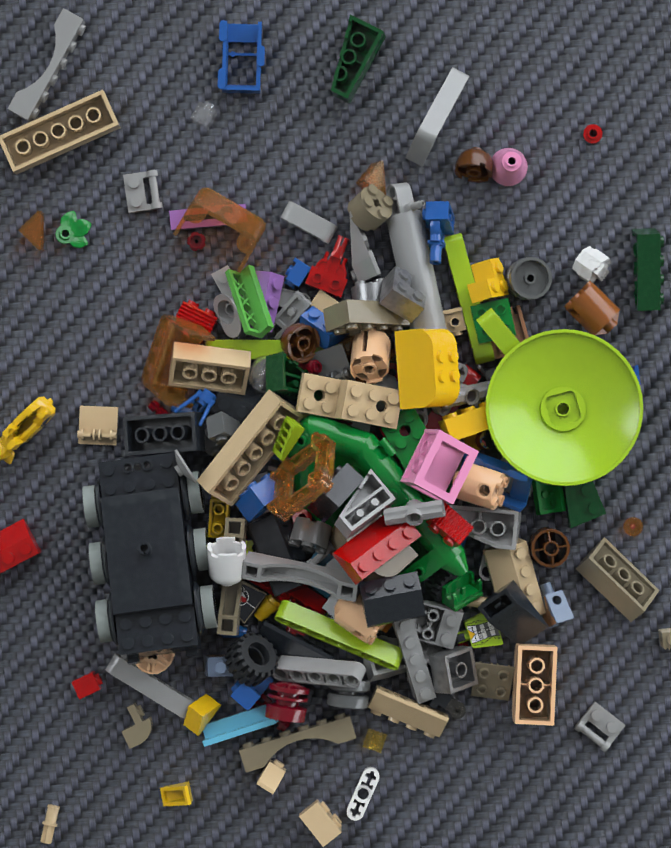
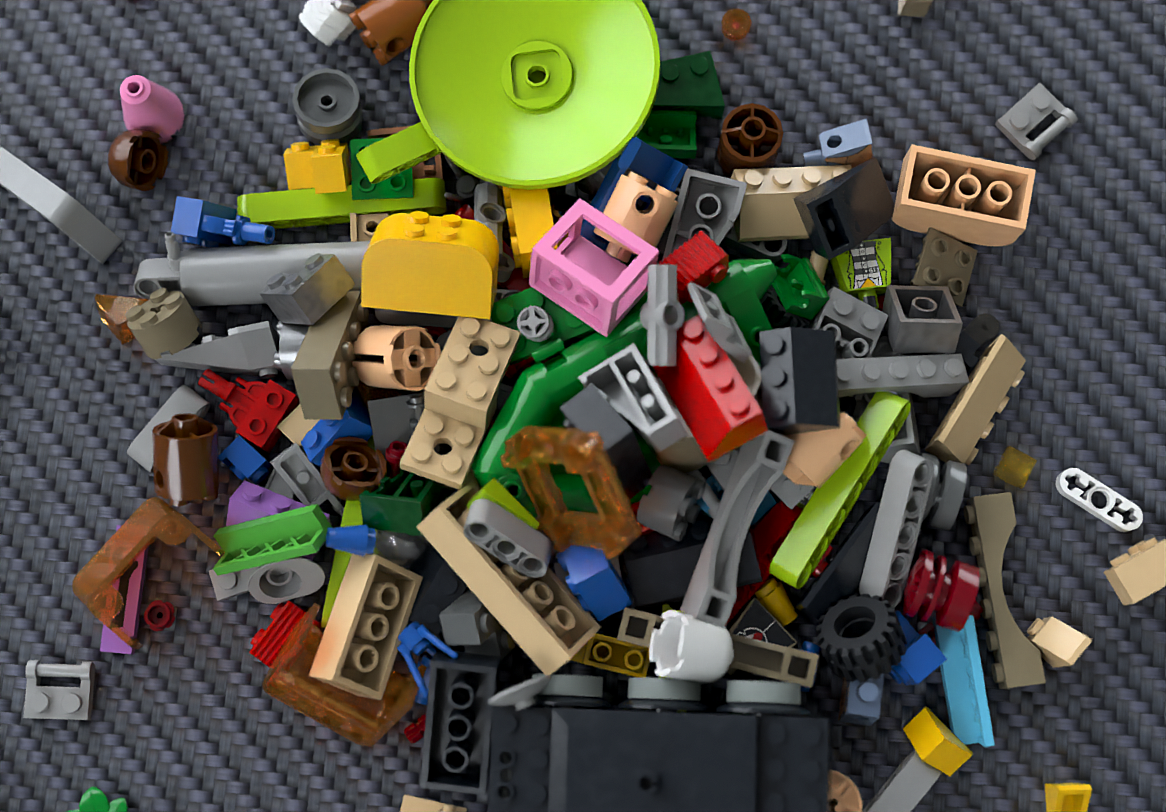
camera: 80 degrees left, 10 degrees down
dark tan slope [576,537,660,622] -> none
none -> reddish brown cylinder [152,413,219,506]
none -> blue cone [326,524,376,557]
none -> light grey beam [464,499,552,578]
none -> light grey wheel [517,306,554,342]
none -> light grey slope [687,281,752,363]

